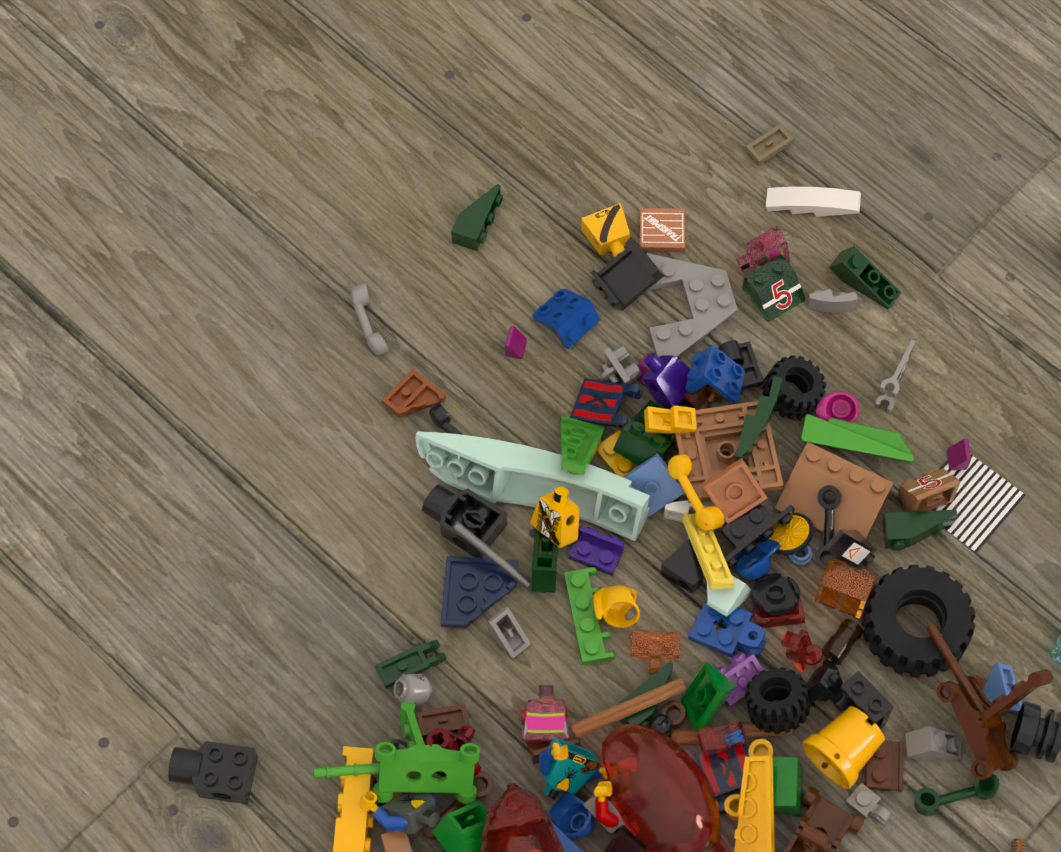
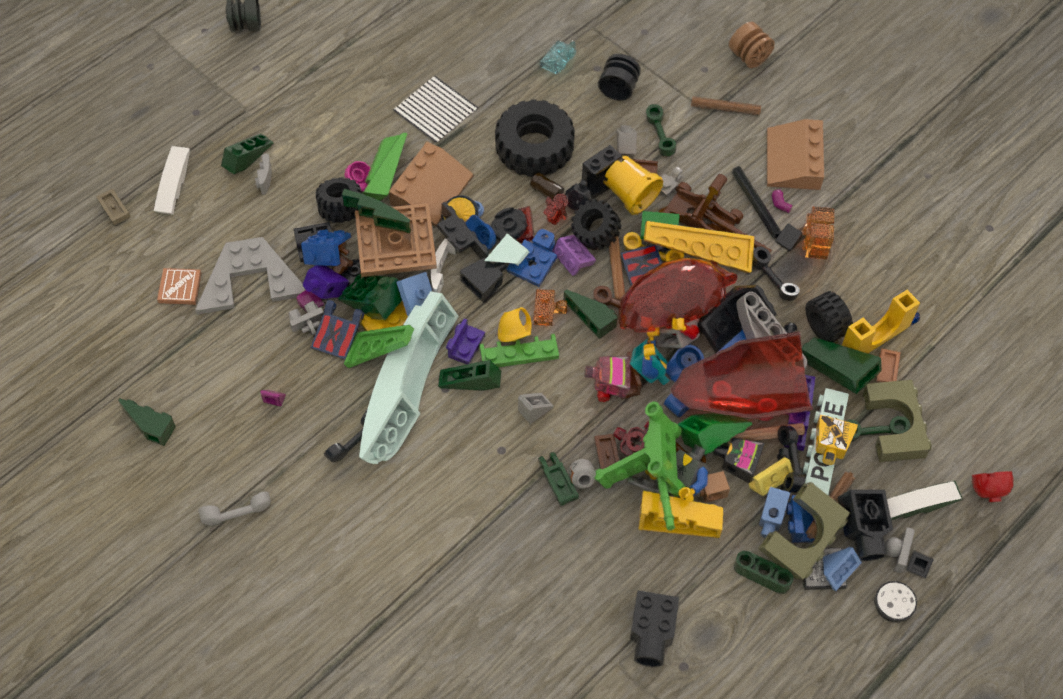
camera: 90 degrees left, 5 degrees down
dark orange wing [382,369,446,418] -> none
black brick [422,484,507,558] -> none
dark blue plate [441,556,519,629] -> none
flat silver bar [451,521,532,588] -> none
yellow torso [530,487,579,548] -> none
blue bracket [532,289,600,349] -> none
medium nougat axle [571,678,686,738] -> none
yellow torso [581,203,630,258] -> none
black panel [590,237,664,311] -> none
yellow slope [644,405,697,433] -> none
black plate [648,714,672,739] -> none
yellow piece [667,454,724,531] -> none
green slope [680,663,737,731] -> none
light yellow tile [682,514,735,589] -> none
clear red leg [697,722,747,756] -> none
nougat tile [701,458,768,525] -> none
clear pink torso [736,226,790,274] -> none
clear green slope [742,254,806,322] -> none
black piece [815,485,842,569] -> none
clear orange piece [815,559,876,619] -> none
black slope [824,530,877,567] -> none
light grey flag [874,340,916,414] -> none
dark green slope [883,510,957,550] -> none
medium nougat slope [898,469,960,512] -> none
reddish brown piece [926,623,1053,780] -> none
magenta slope [947,439,971,470] -> none
medium blue slope [982,663,1022,713] -> none

